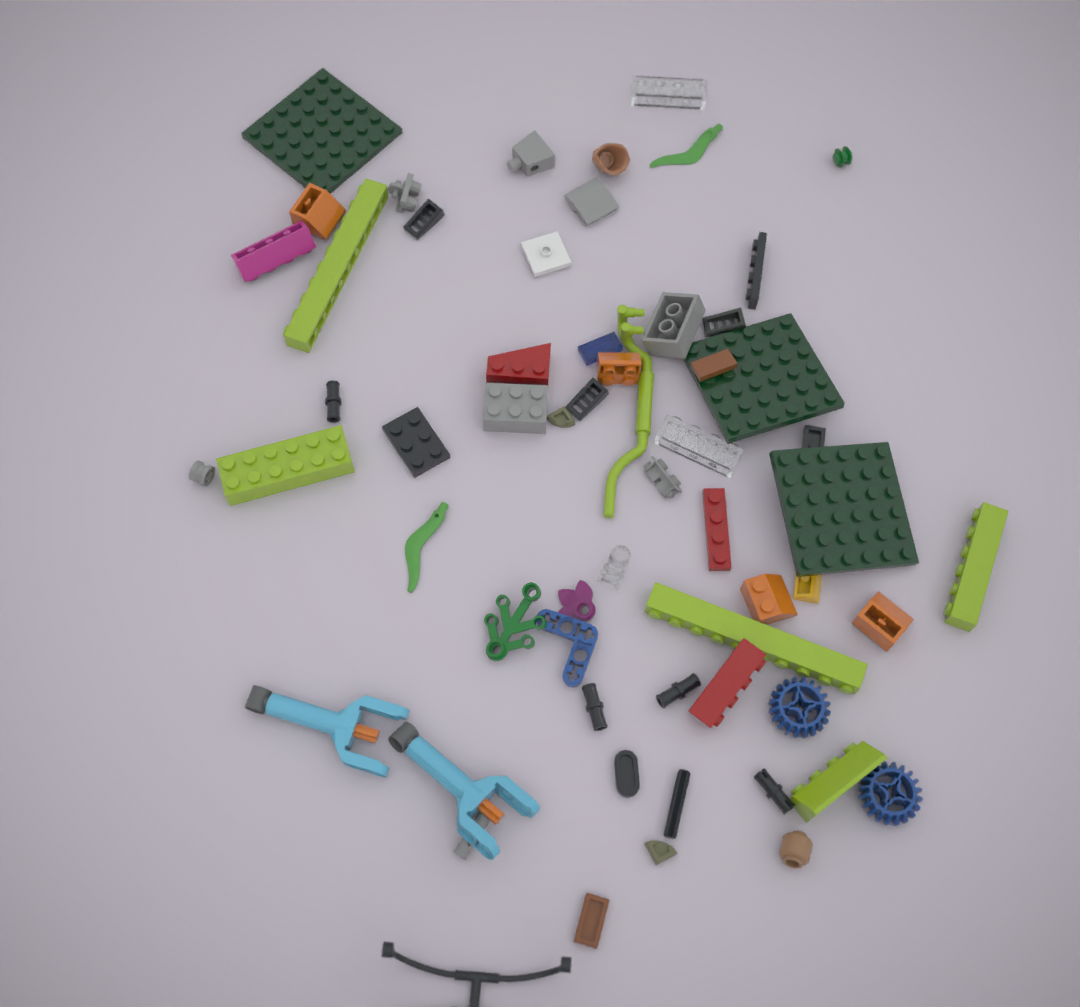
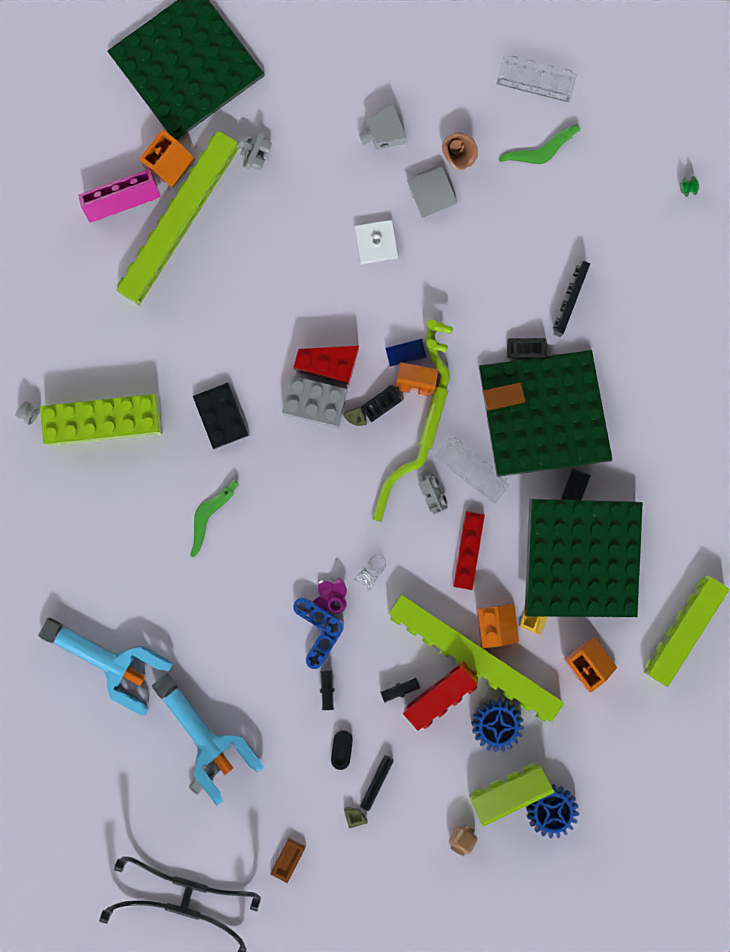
camera: 15 degrees right, 20 degrees up
black pin [325,380,342,423] -> none
black slope [403,198,445,240] -> none
green plant [484,582,547,661] -> none
light grey brick [641,292,706,359] -> none
black pin [753,768,796,815] -> none

